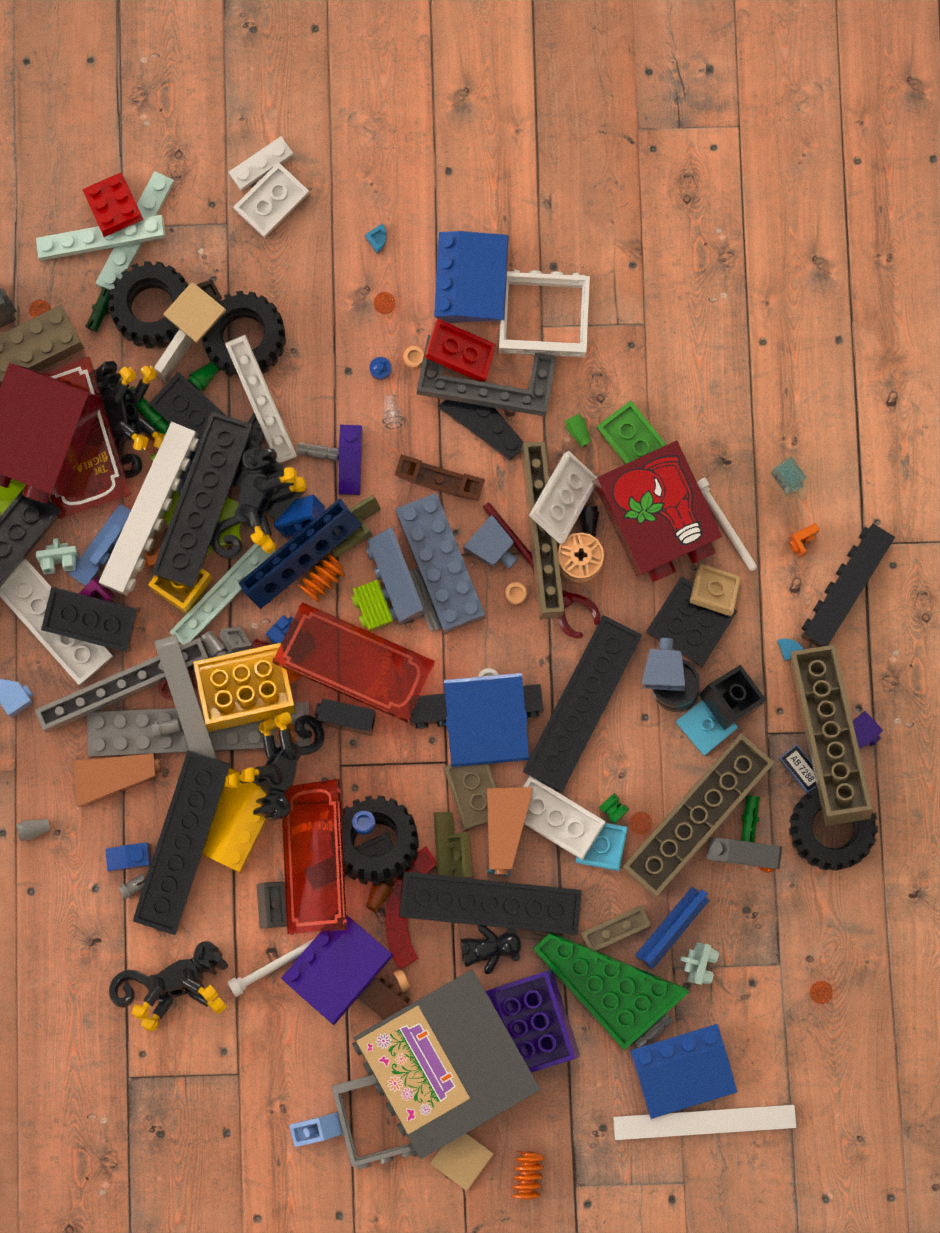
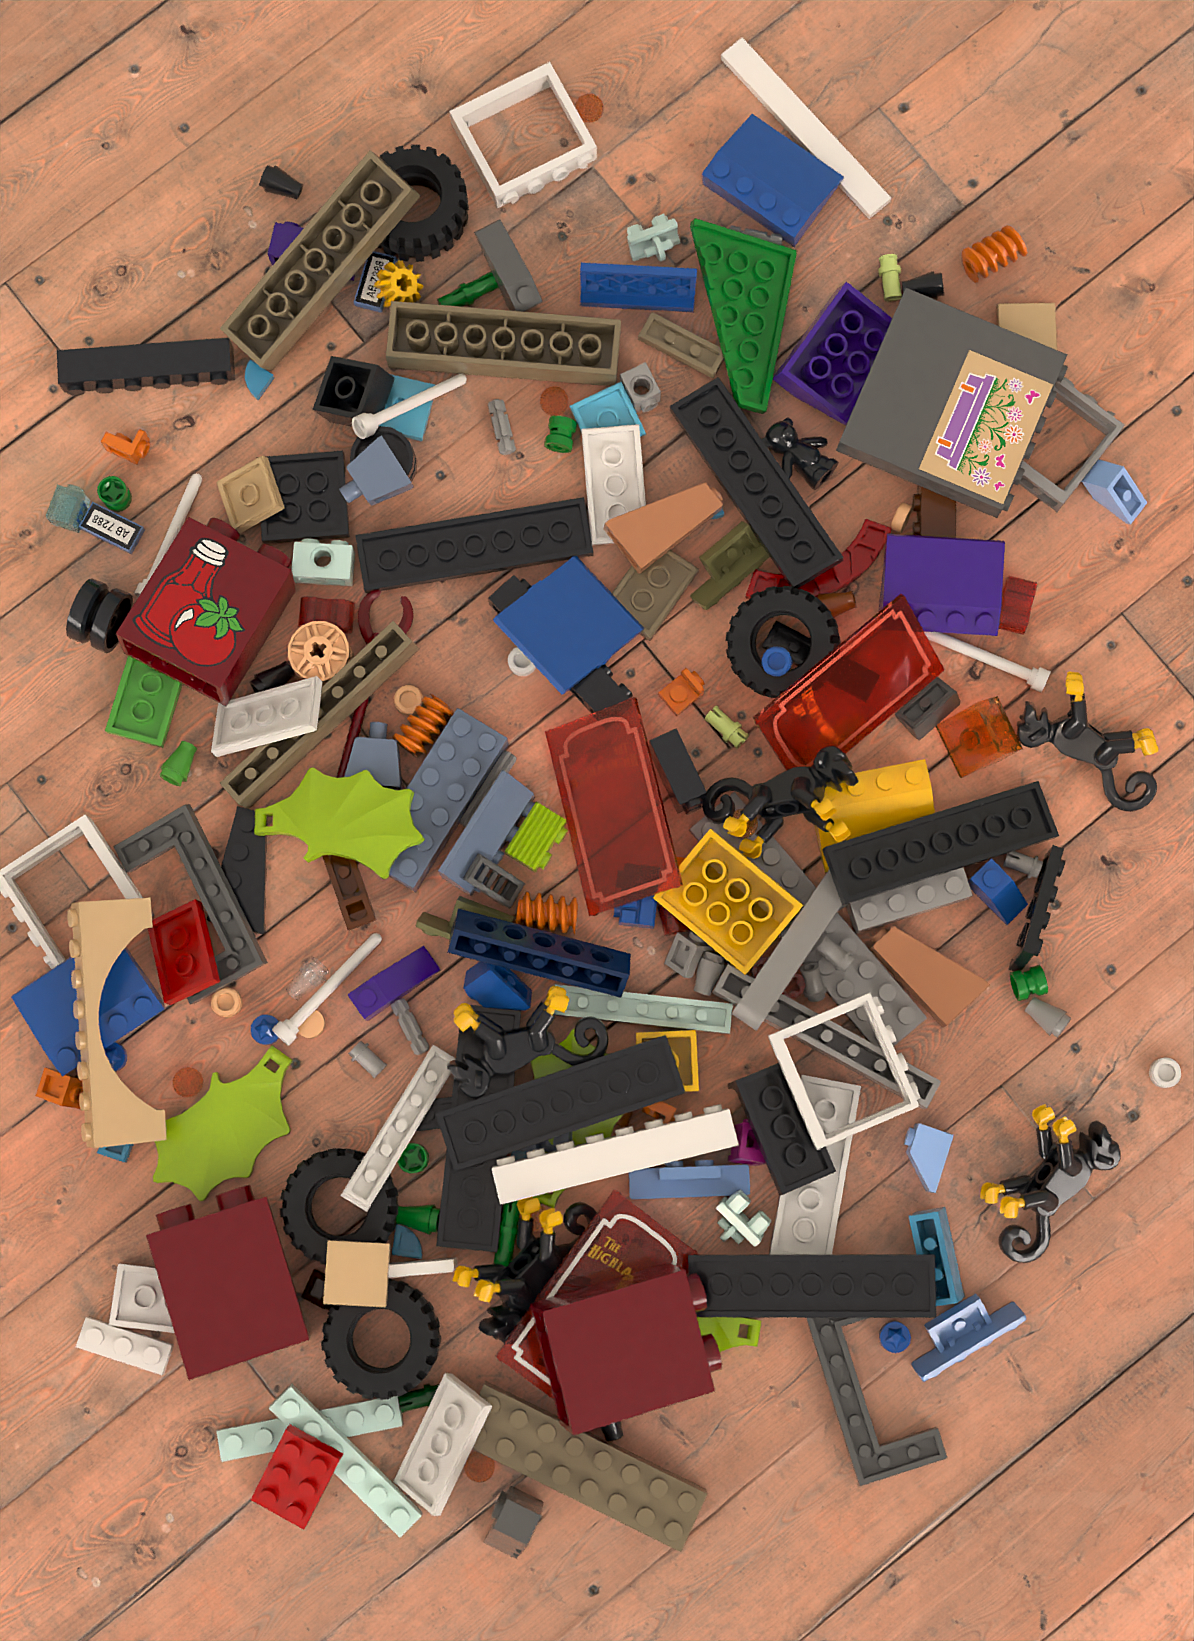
camera: 125 degrees left, 0 degrees up
none -> orange bracket [35,1067,83,1109]
none -> black wheel [66,578,133,653]
none -> tan arch [67,897,167,1148]
none -> tile [79,502,145,555]
none -> green wheel [97,476,132,512]
none -> blue tile [104,1042,127,1072]
none -> dark red brick [146,1185,310,1380]
none -> lime animal [153,1045,293,1202]
none -> lime animal [254,767,425,879]
none -> black cone [259,165,304,200]
none -> white piece [272,933,382,1046]
none -> light aqua brick [292,539,355,586]
none -> clear red axle [298,596,356,634]
none -> light nougat tile [298,1010,325,1039]
none -> light grey pin [349,1041,387,1078]
none -> white piece [352,374,467,439]
none -> yellow gear [373,261,424,307]
none -> dark azure tile [392,1224,423,1259]
none -> orange piece [393,694,454,758]
none -> white tile [393,1373,492,1516]
none -> green wheel [397,1143,429,1173]
none -> white window [449,62,597,208]
none -> dark grey slope [463,853,525,909]
none -> light grey axle [488,399,516,455]
none -> light grey brick [620,362,661,413]
none -> orange bracket [658,668,705,717]
none -> yellowish green pin [704,706,749,749]
none -> white window [768,993,921,1150]
none -> light grey pin [800,962,827,1002]
none -> light grey brick [846,868,973,934]
none -> yellowish green pin [878,254,902,301]
none -> black cone [902,271,944,299]
none -> clear orange slope [936,696,1023,778]
none -> clear red axle [999,575,1037,635]
none -> black wing [1008,845,1065,971]
none -> green wheel [1010,965,1048,1001]

